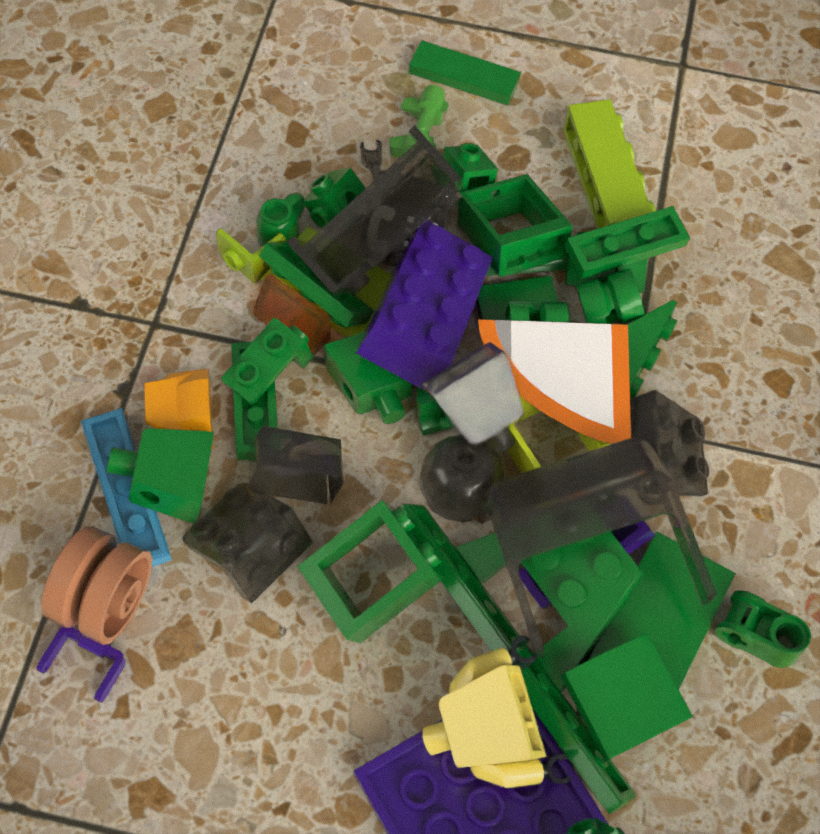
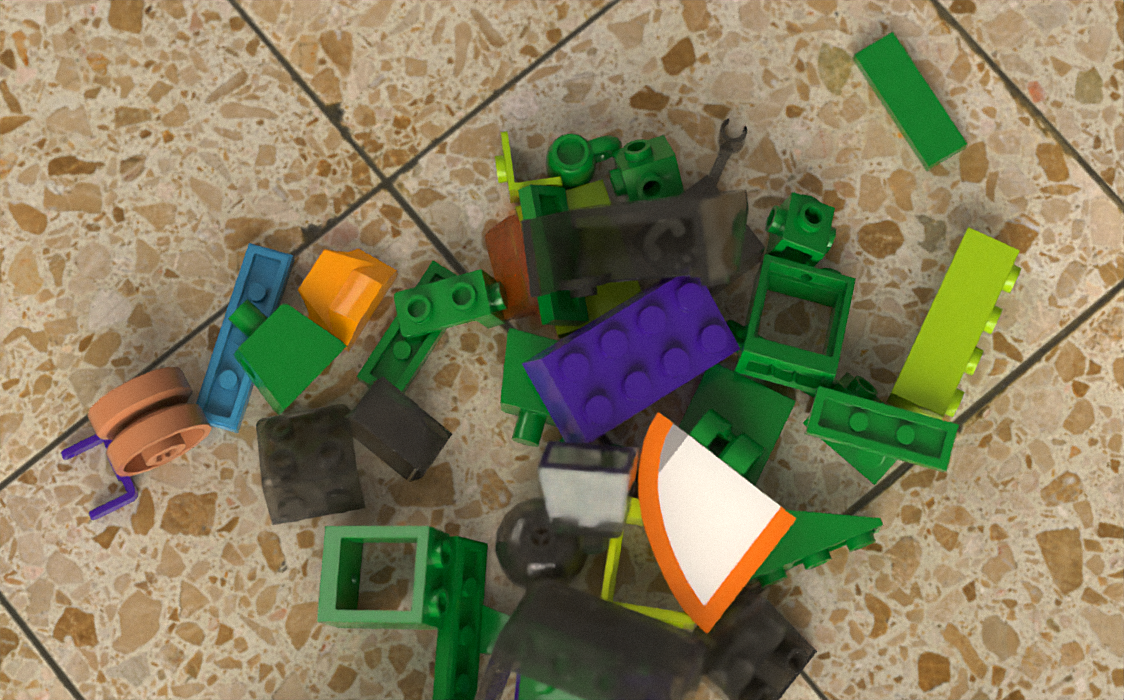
camera: 45 degrees right, 15 degrees up
bright green piece [389,85,449,162] -> none
green wheel [576,268,645,324] -> none

